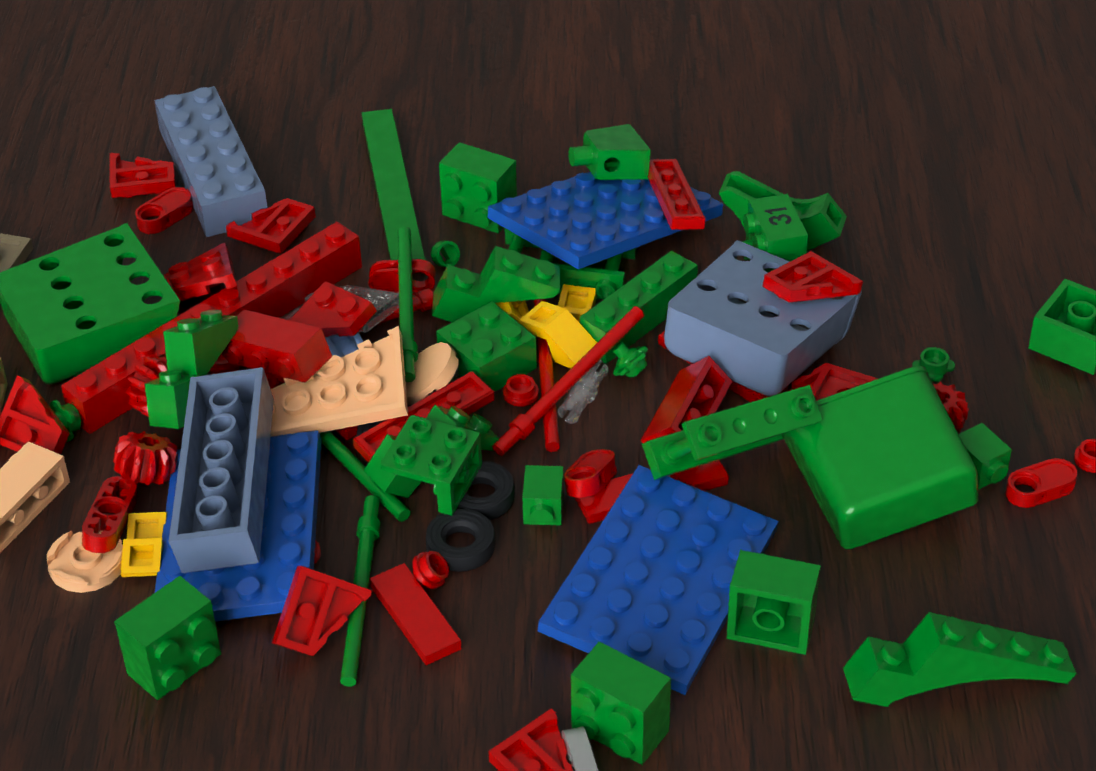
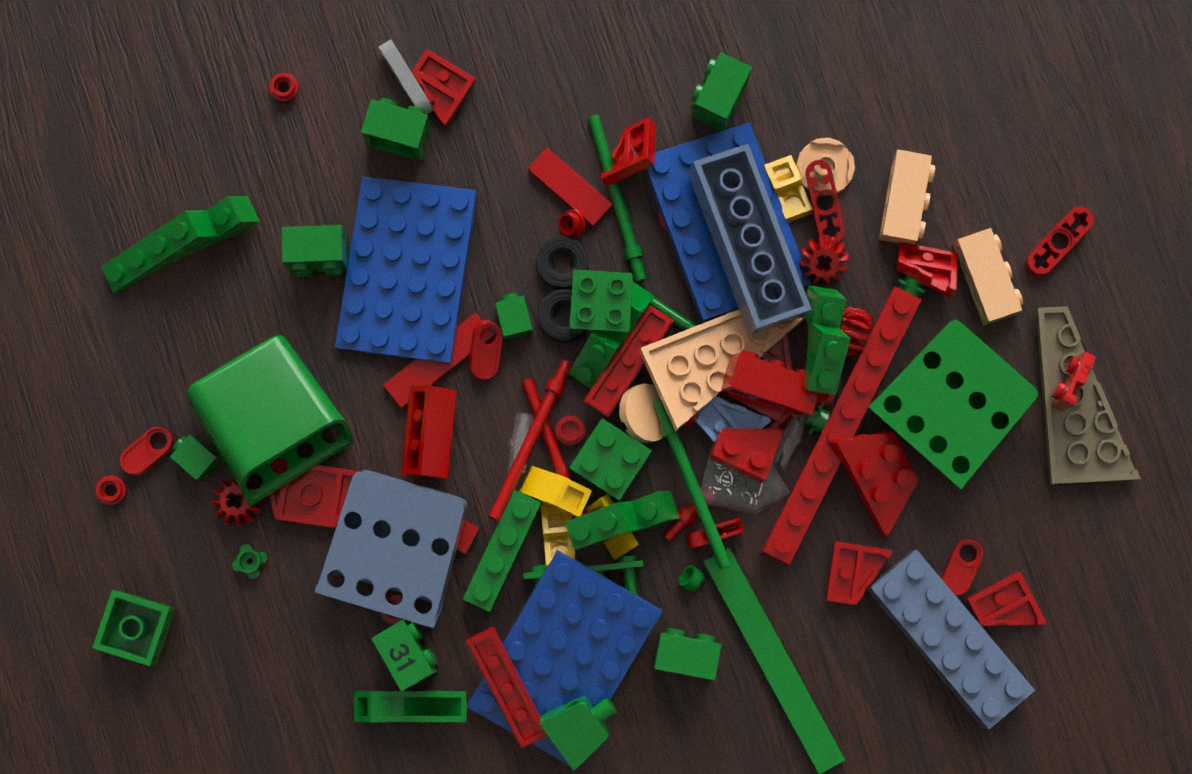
camera: 160 degrees right, 40 degrees up
green plant [612,341,648,378] -> none
green fence [642,385,823,480] -> none
red wing [763,251,863,303] -> none

